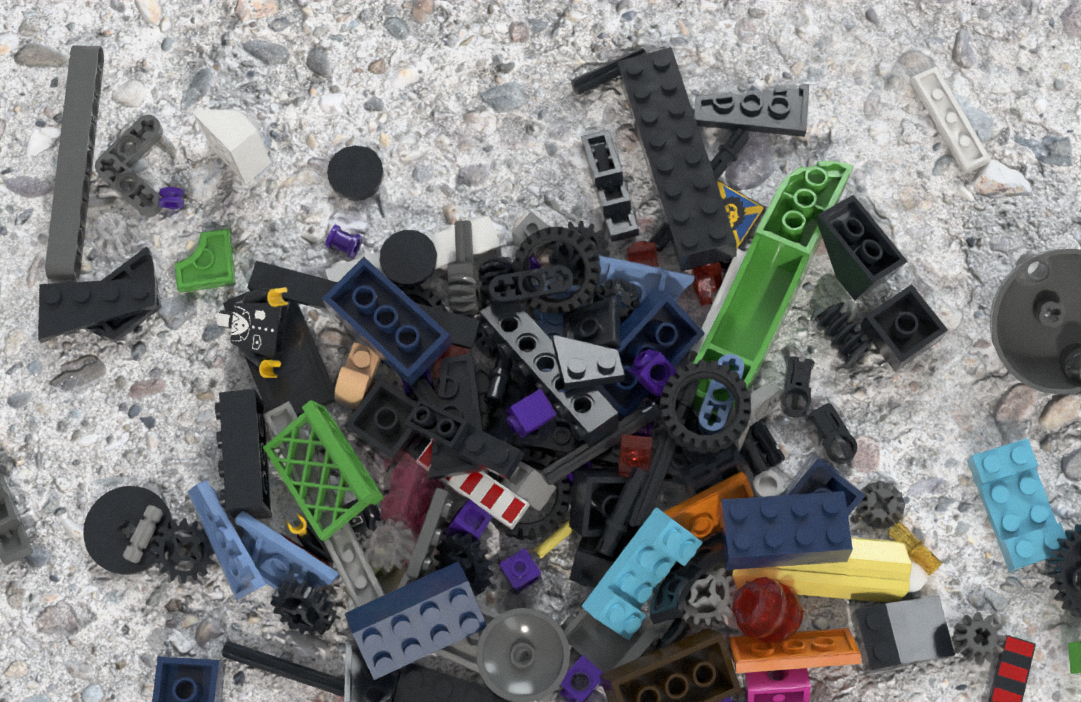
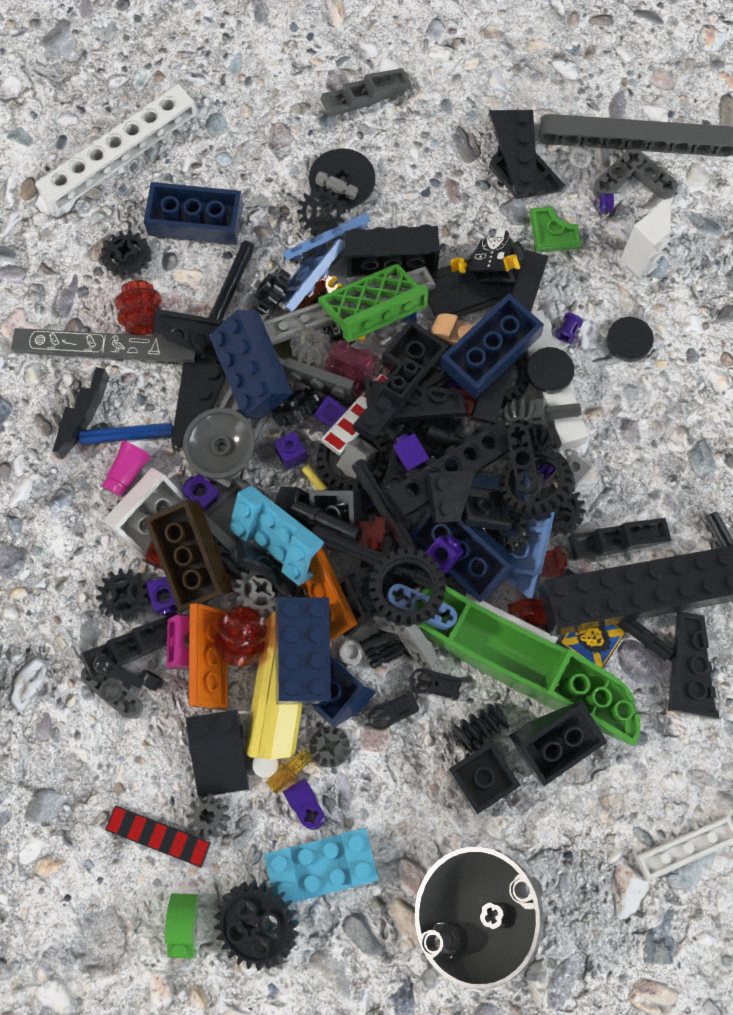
camera: 90 degrees right, 0 degrees up
none -> dark purple piece [282,778,325,830]

